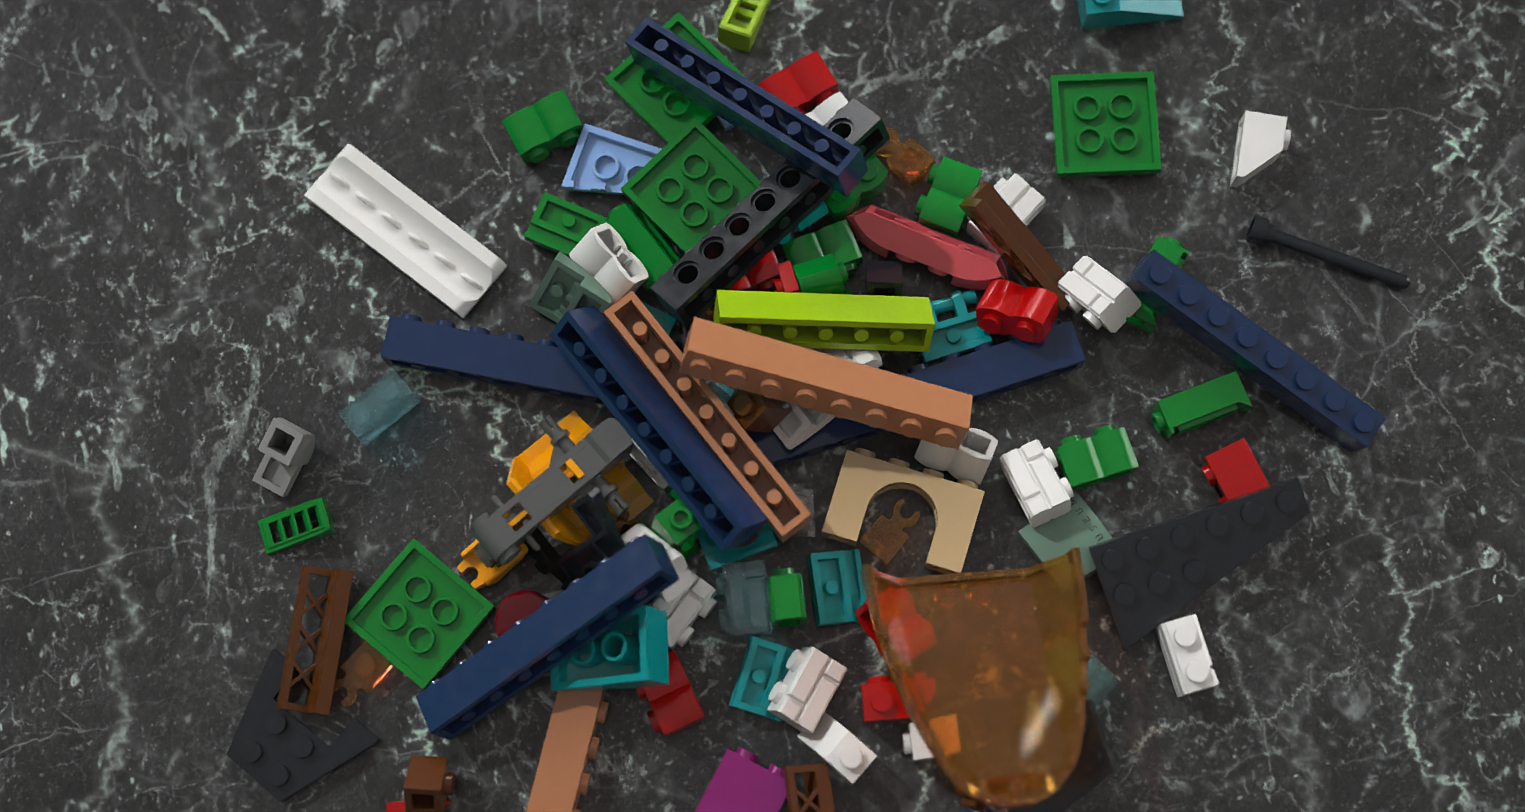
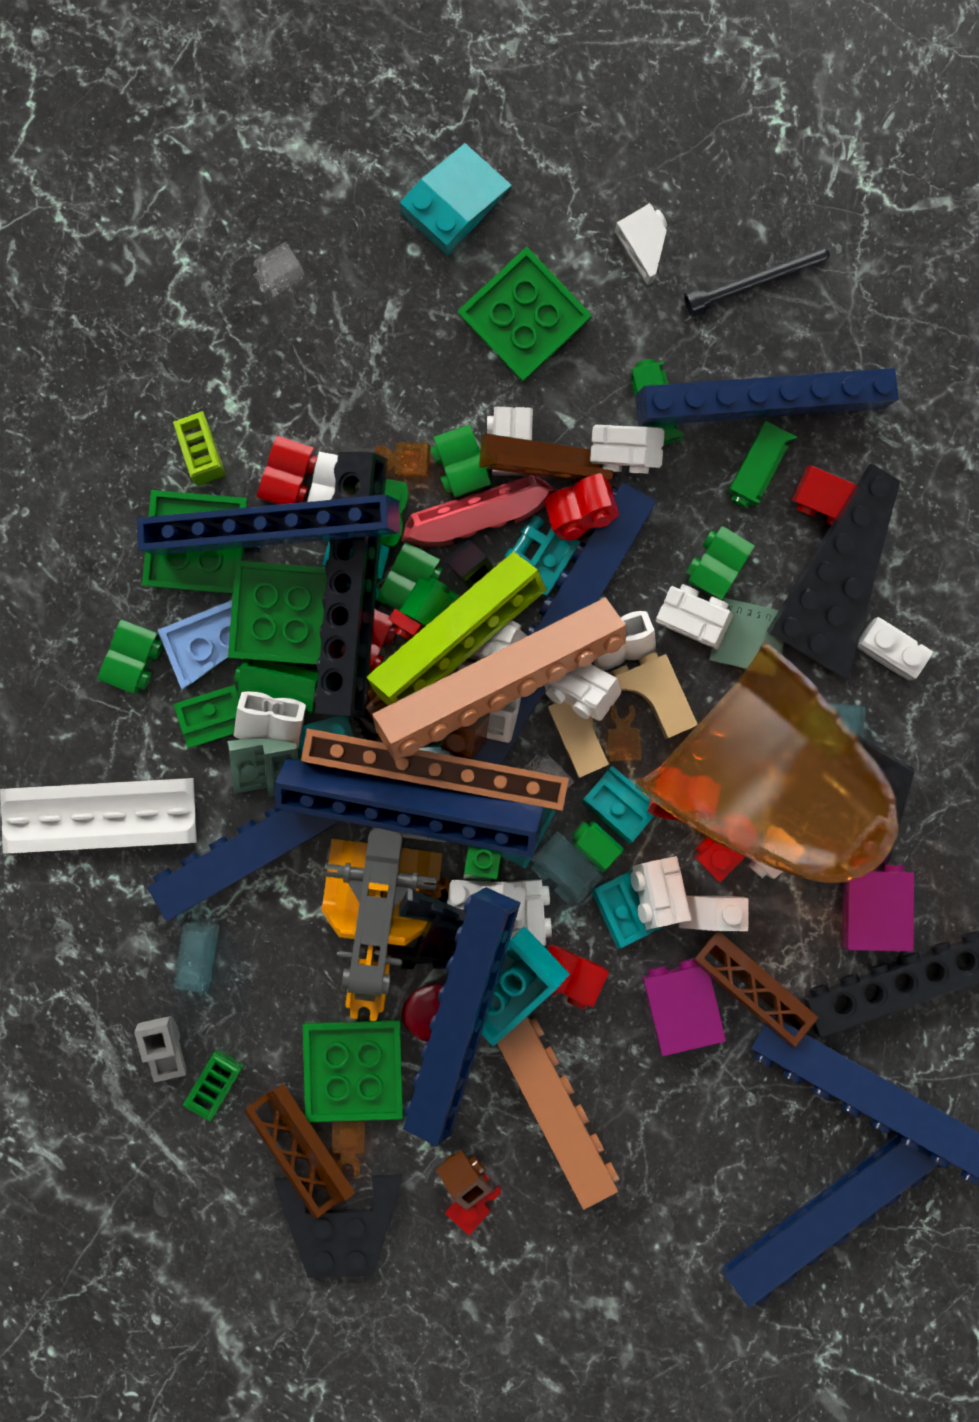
camera: 50 degrees left, 10 degrees up
none -> white brick [544,664,621,721]

